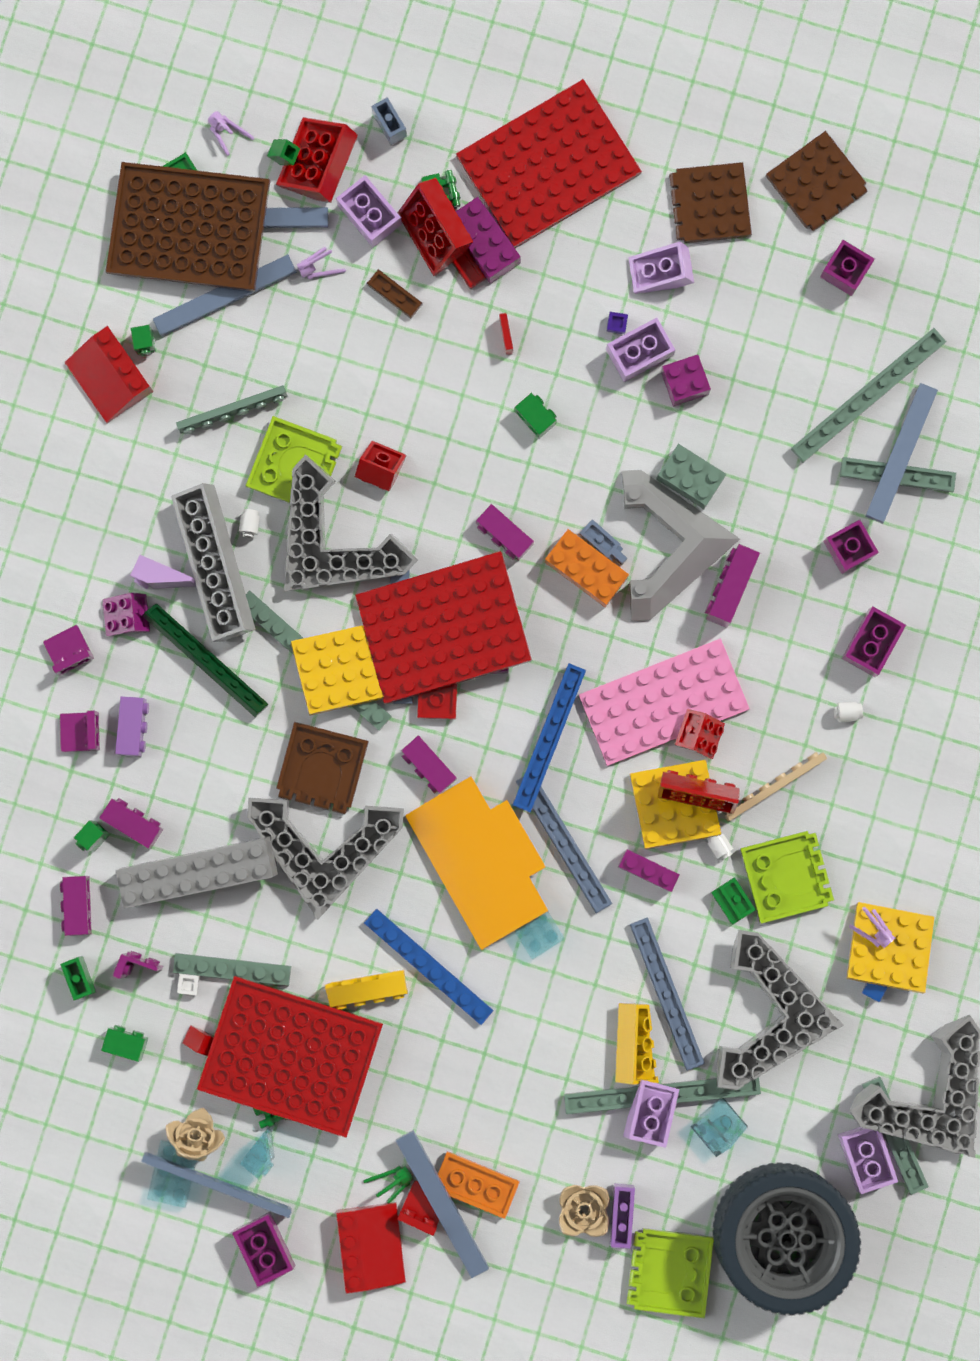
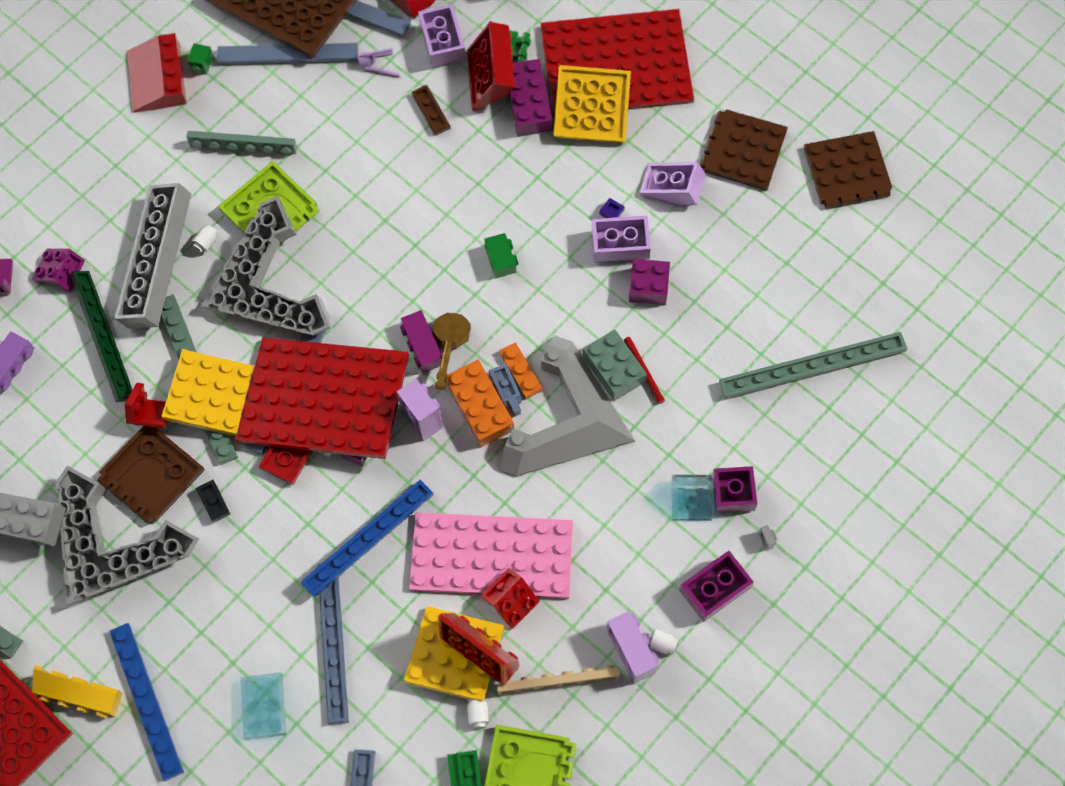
camera: 25 degrees right, 15 degrees down
lavender slope [130,555,197,589] -> none
red slope [354,441,406,491] -> none
magenta brick [401,735,457,794] -> none
light orange slope [405,776,549,950] -> none
red tile [452,251,486,289] -> none
red tile [499,313,513,355] -> none
magenta brick [618,849,680,892] -> none
magenta brick [704,544,760,628] -> none
magenta brick [820,240,875,296] -> none
sand green plate [840,457,956,493] -> none
sand blue tile [865,383,938,524] -> none
none -> red bracket [125,383,168,428]
none -> black plate [196,479,231,523]
none -> lavender brick [397,379,443,441]
none -> pearl gold piece [432,312,471,390]
none -> orange plate [499,342,542,400]
none -> yellow plate [553,65,631,143]
none -> lavender brick [606,611,659,684]
none -> red bar [624,337,665,404]
none -> clear light blue slope [671,475,713,521]
none -> light grey plate [758,525,777,551]

